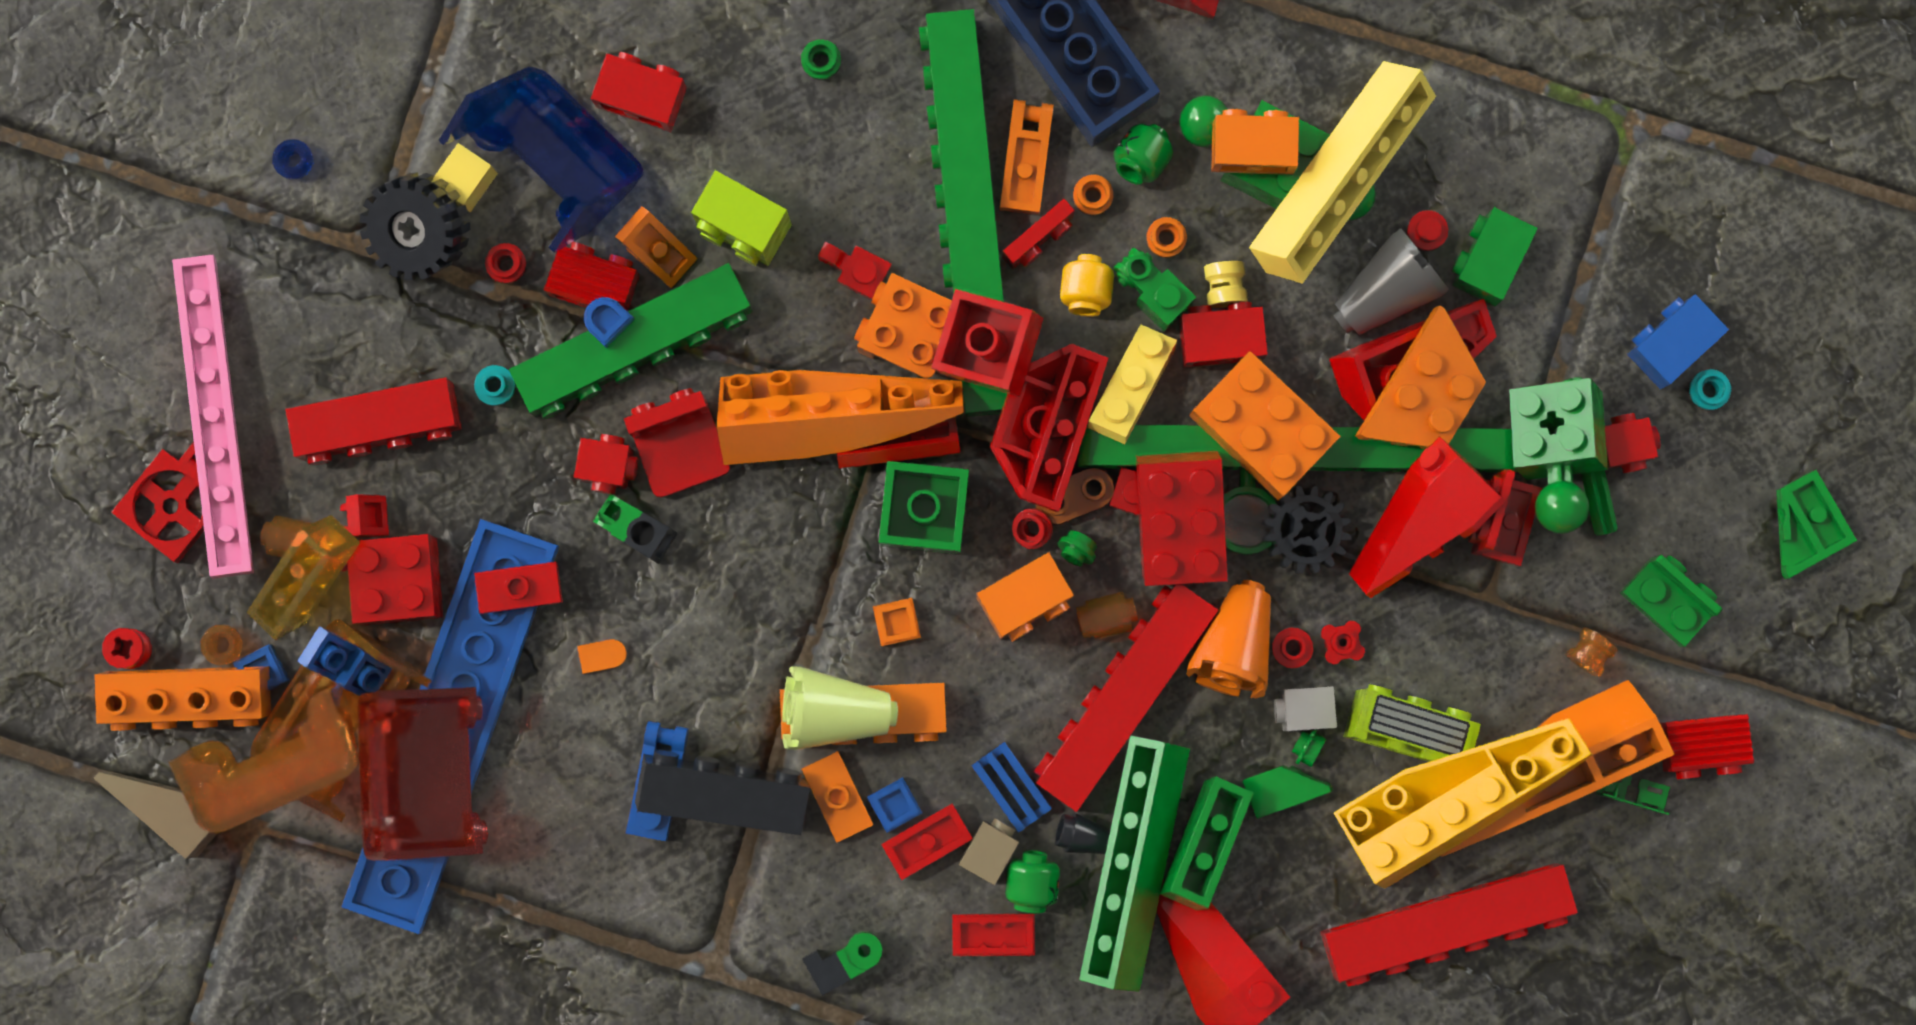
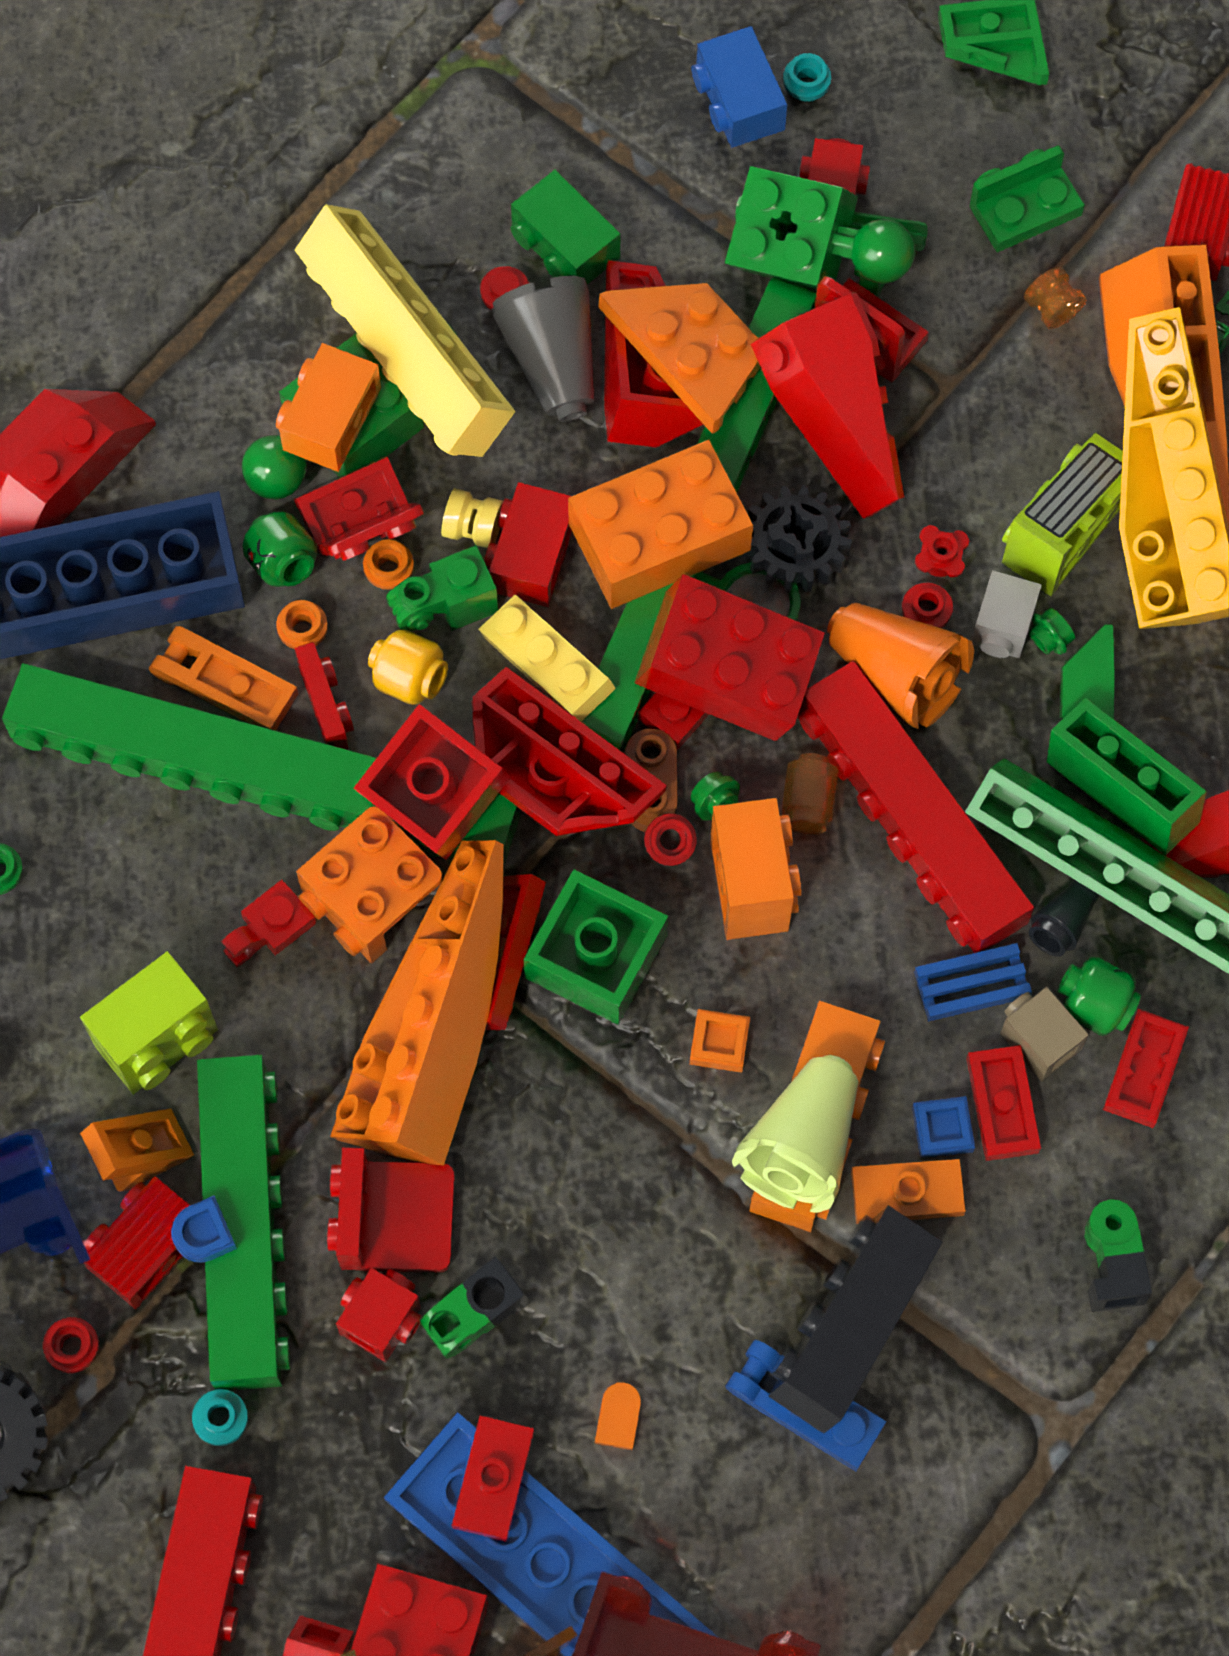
camera: 70 degrees left, 15 degrees down
none -> red bracket [293,457,424,561]

